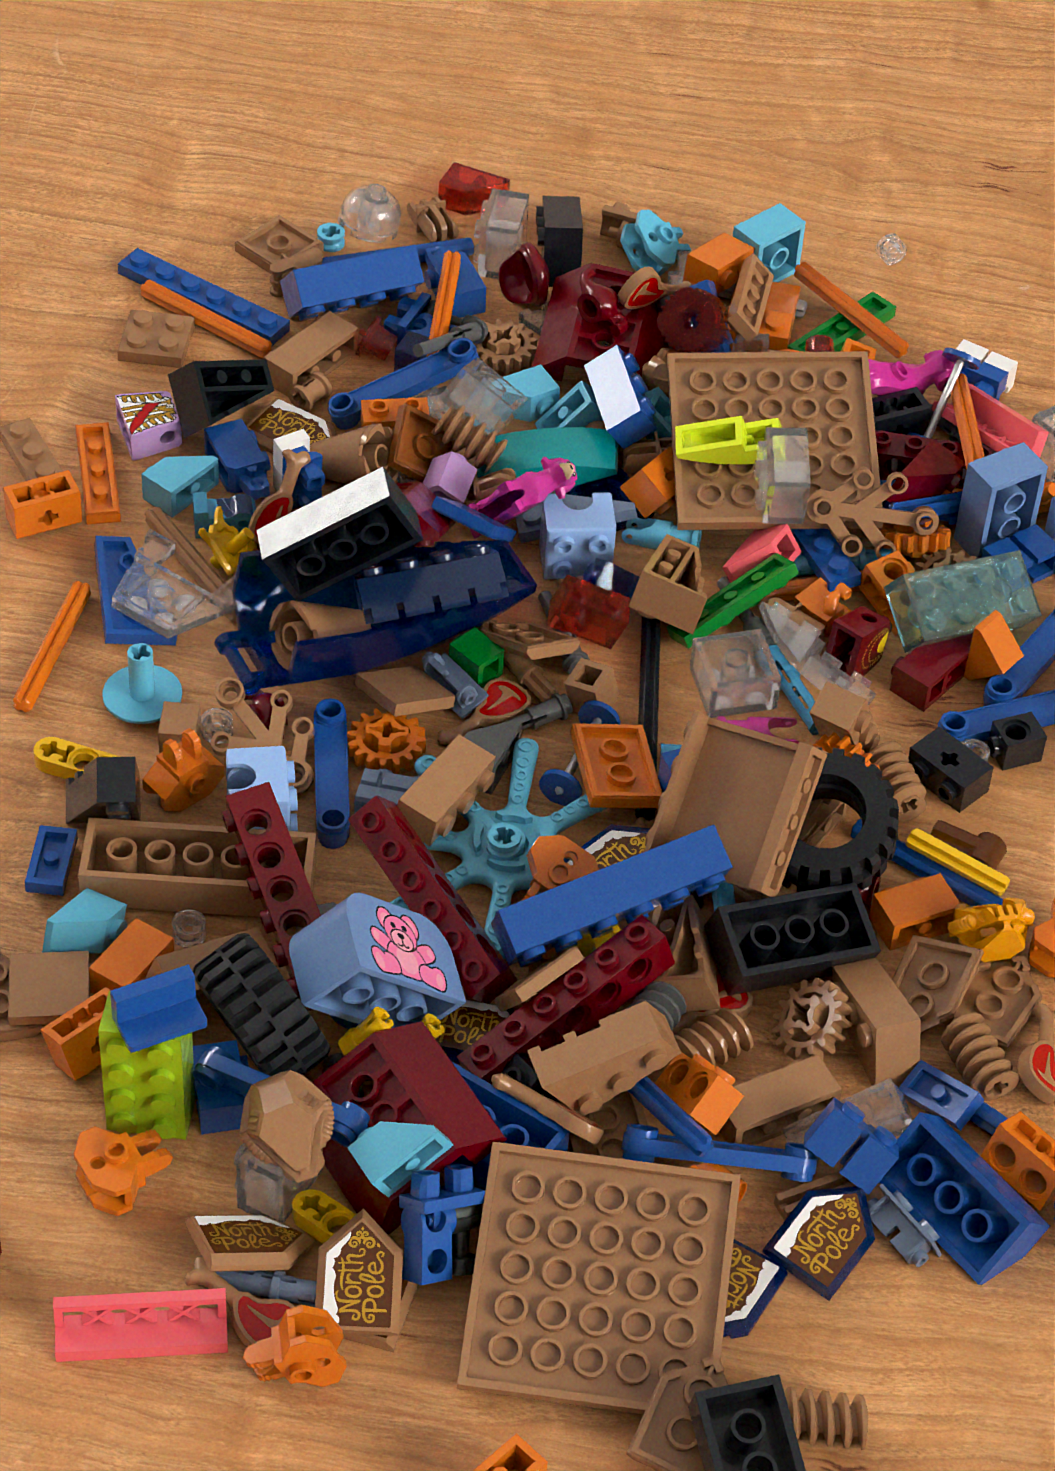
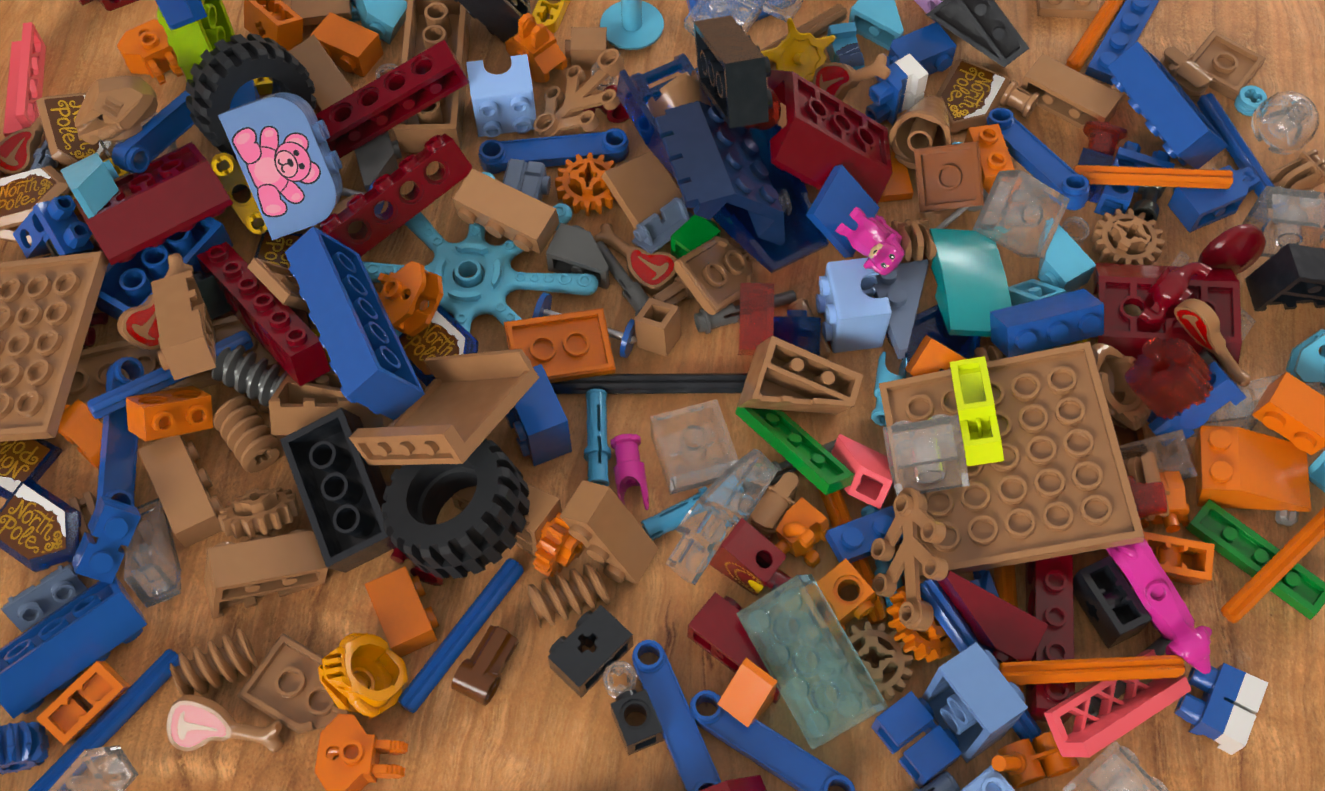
camera: 90 degrees right, 15 degrees up
dark grey pin [413,318,488,357] -> none
lavender brick [423,451,477,503] -> none
medium nougat piece [431,405,508,475] -> none
medium azure bush [487,823,521,861] -> none
medium nougat plate [727,253,774,342] -> none
medium nougat tile [892,935,984,1033] -> none
blue plate [897,1060,984,1131] -> none
yellow axle [905,828,1010,896] -> none
axle [907,348,981,438] -> none

